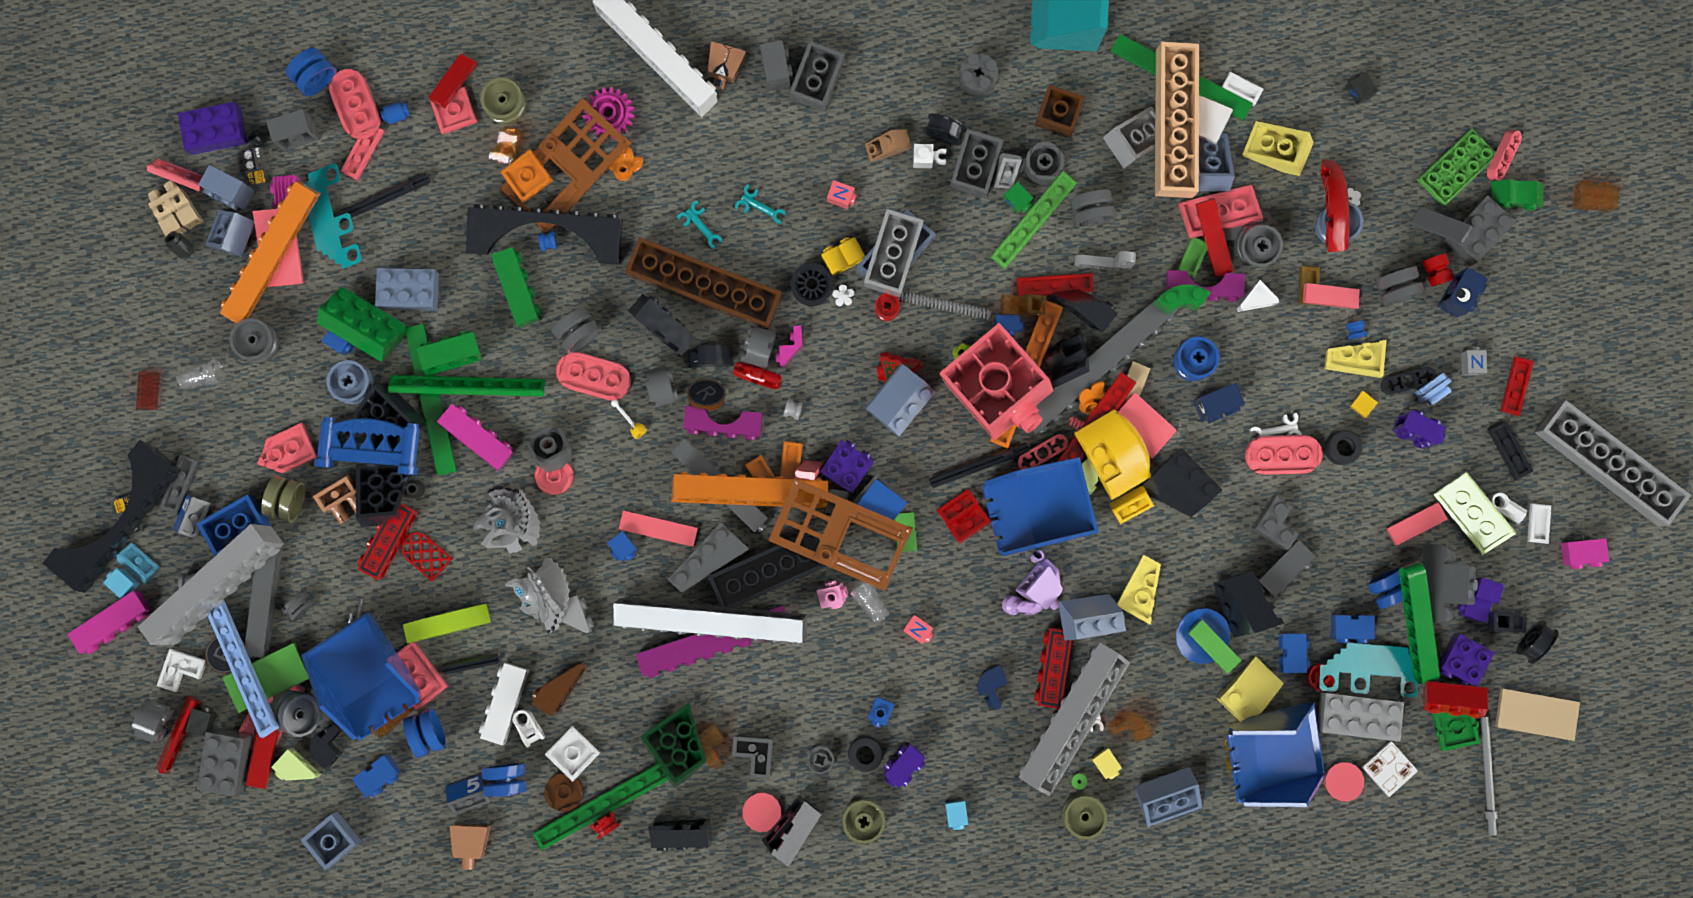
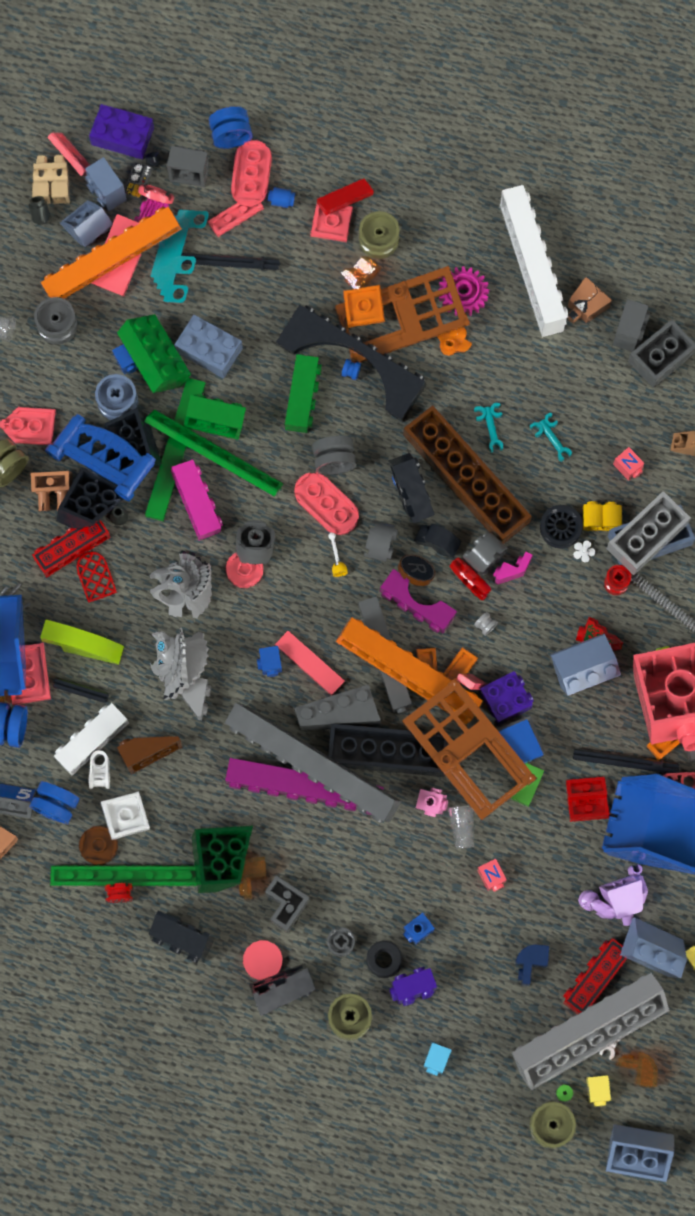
camera: 30 degrees right, 10 degrees down
none -> coral tile [138,184,175,204]

